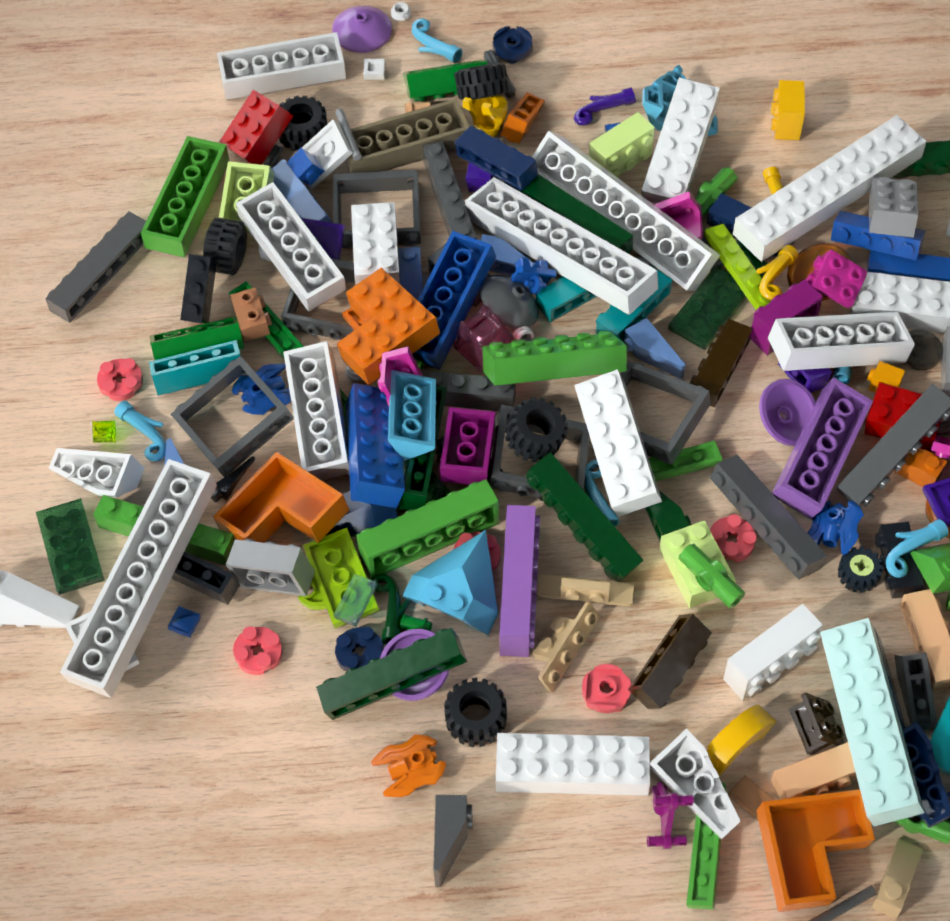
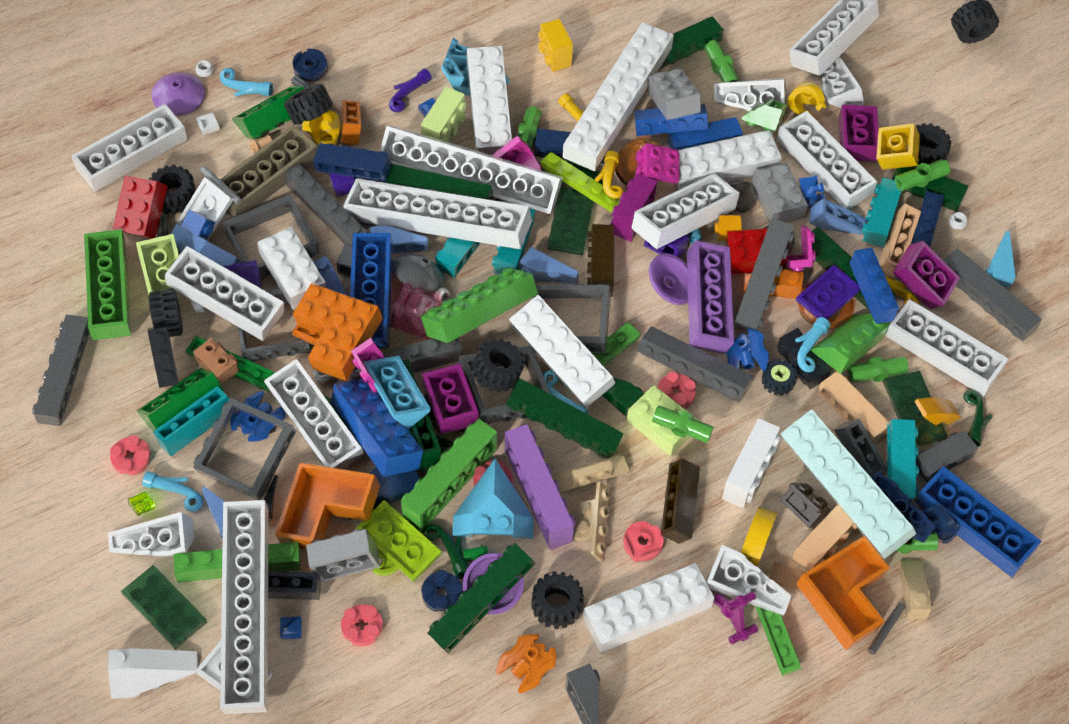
camera: 30 degrees left, 0 degrees up
clear light blue tile [333,574,377,627] -> none
blue hips [511,257,557,294] -> none

